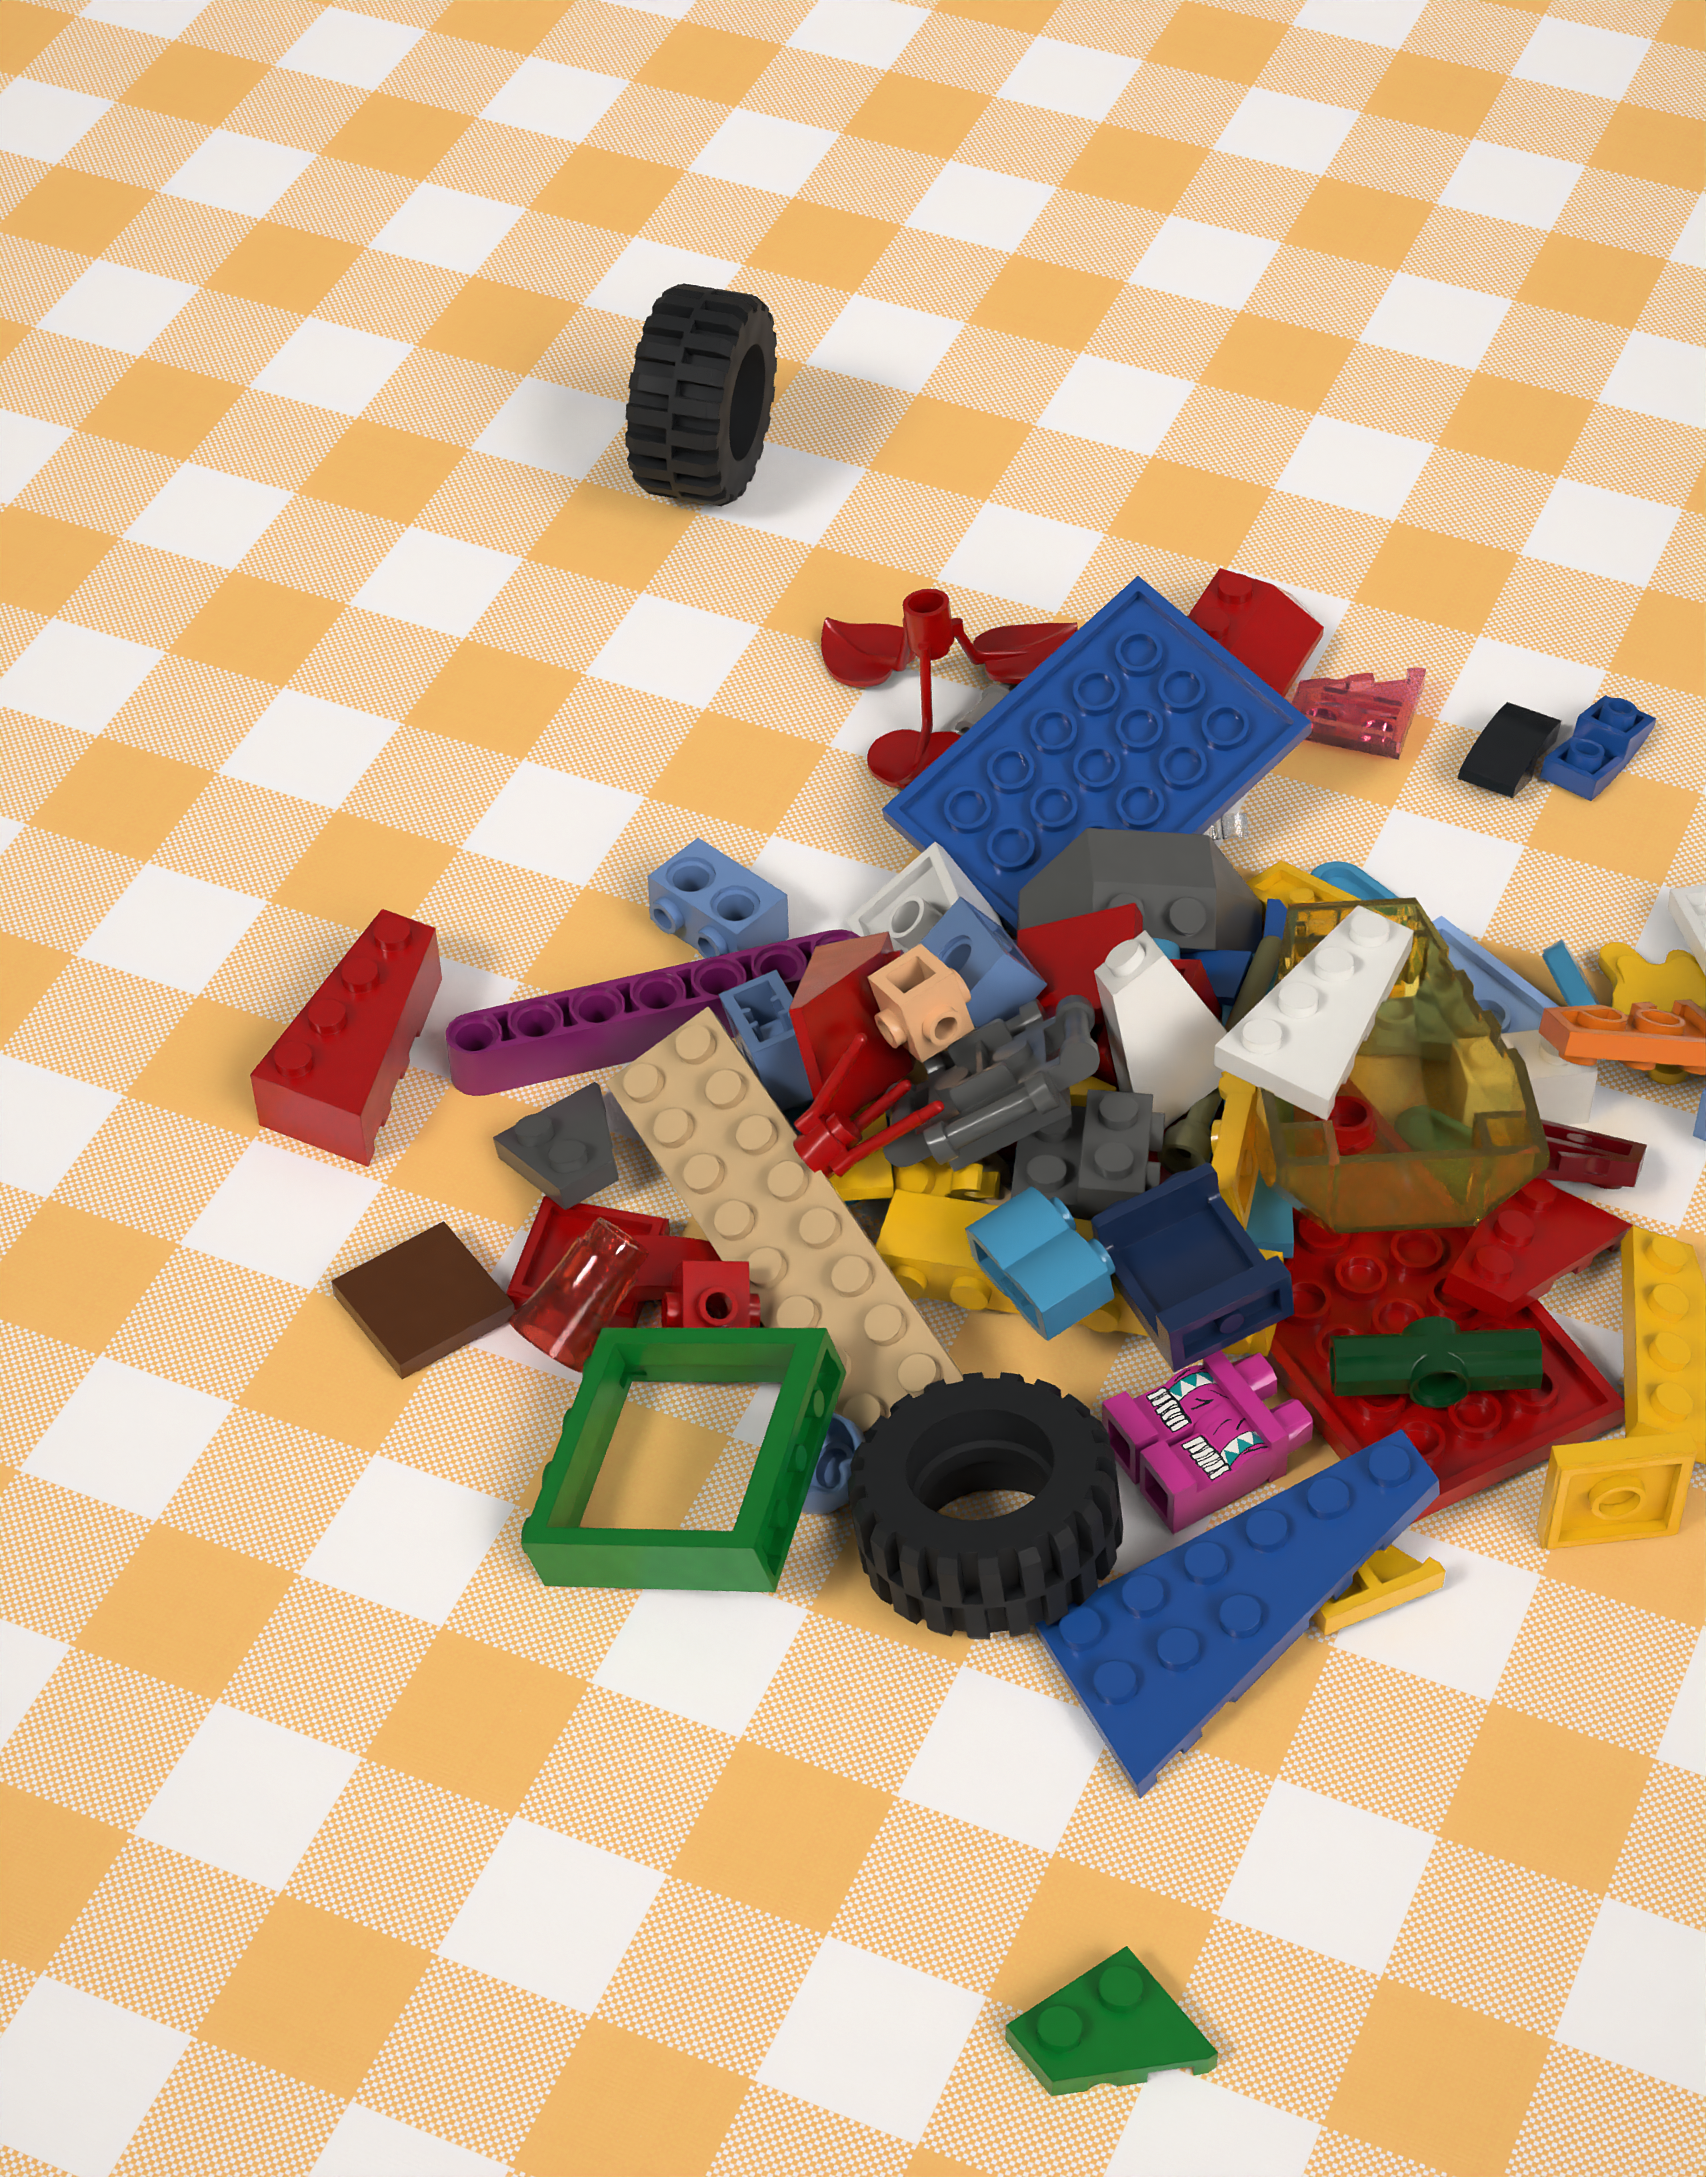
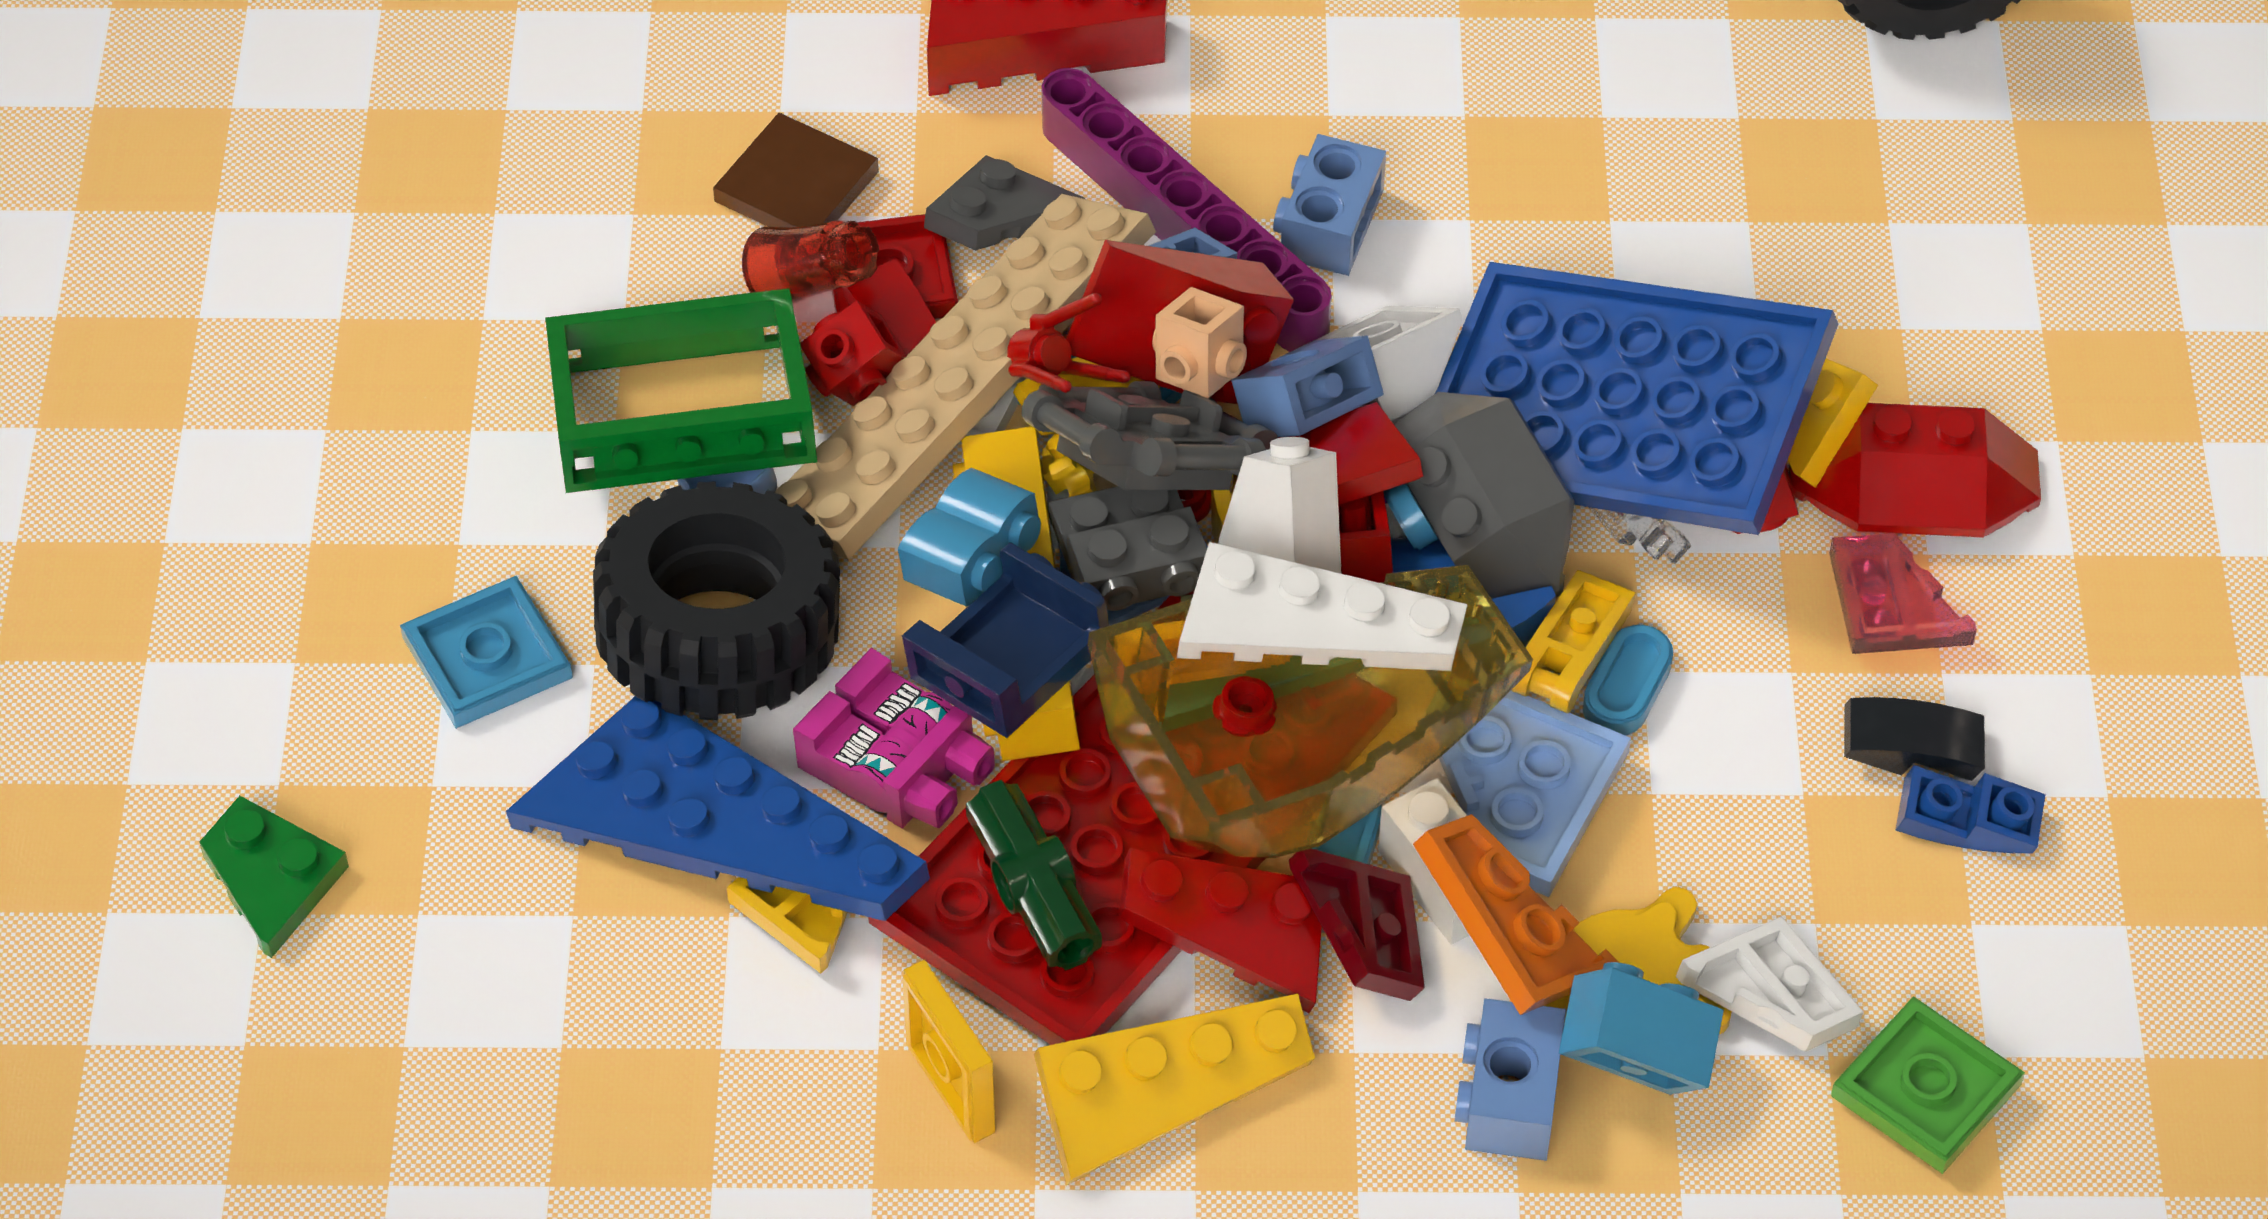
camera: 65 degrees right, 5 degrees up
red plant [821,589,1078,789] -> none
dark azure tile [1542,939,1601,1006] -> none
none -> dark azure tile [400,576,573,729]

